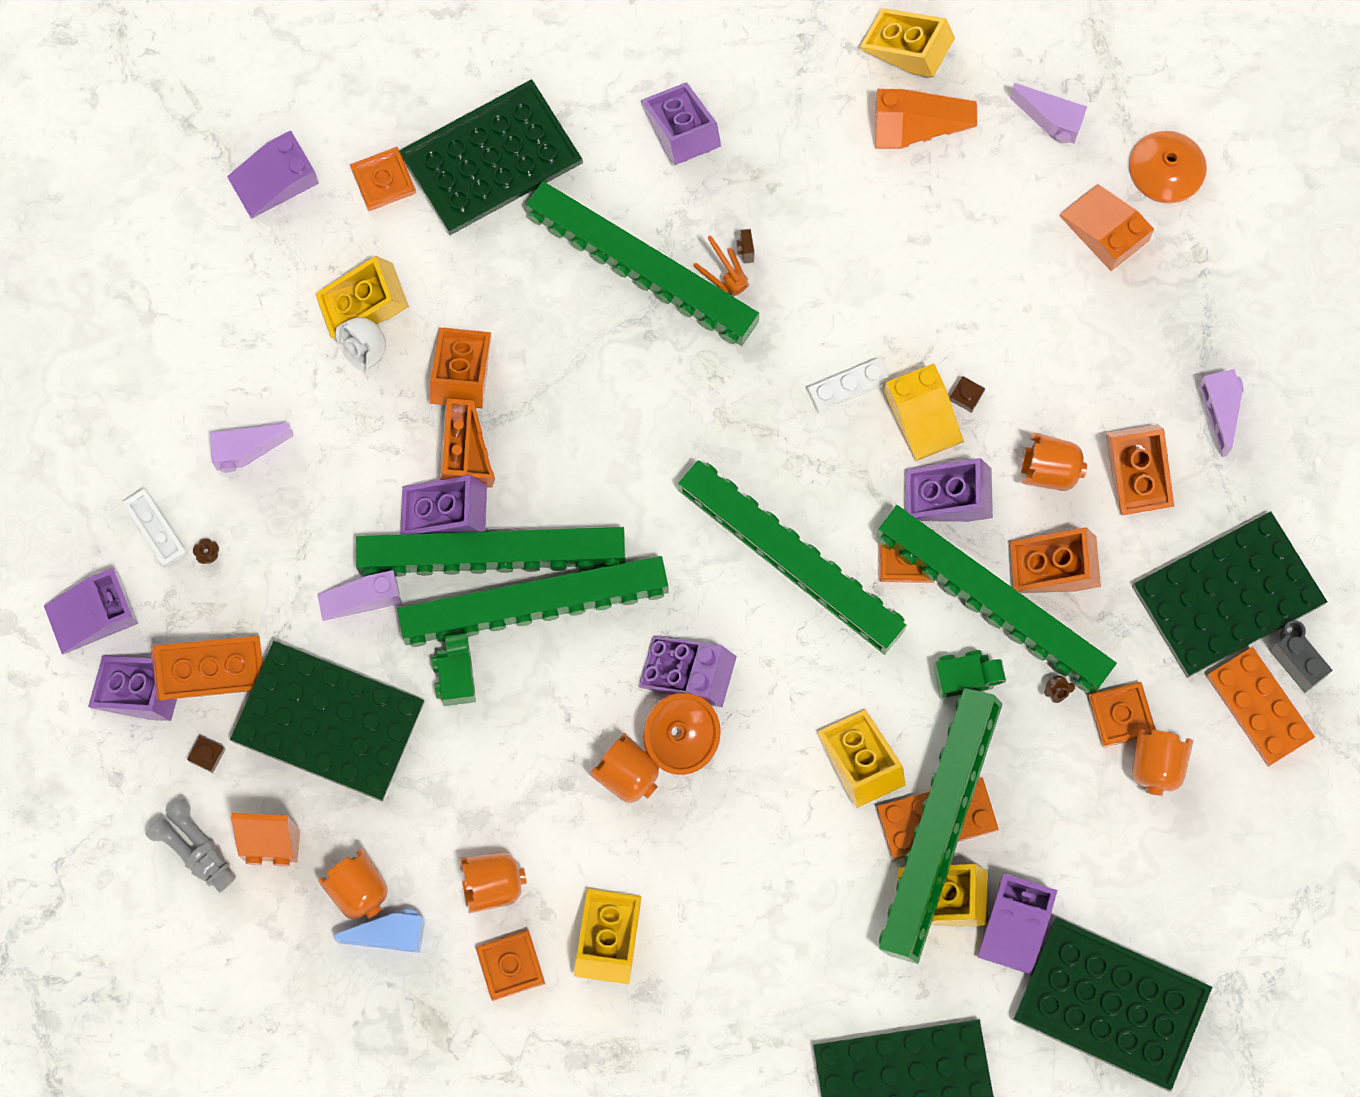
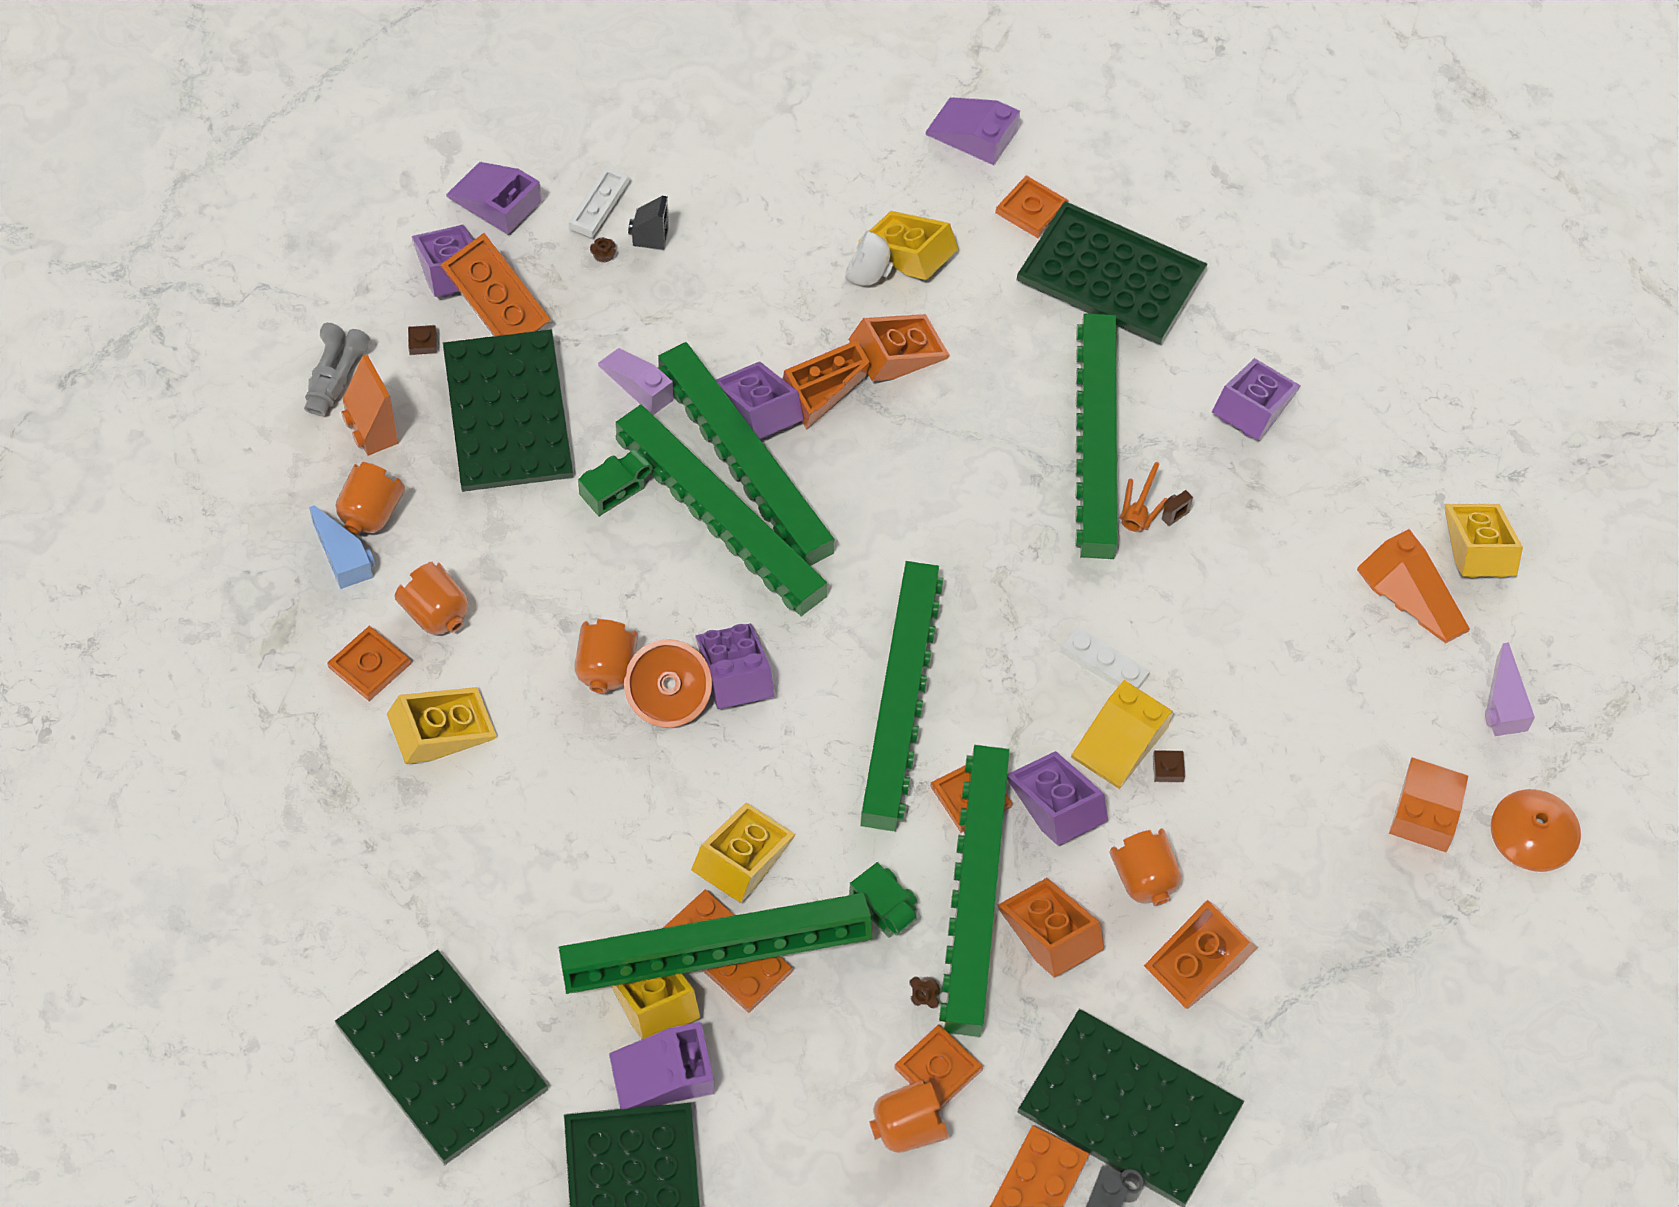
camera: 55 degrees right, 15 degrees down
lavender slope [210,423,293,473] -> none
lavender slope [1199,369,1244,457] -> none
none -> black slope [628,195,669,250]

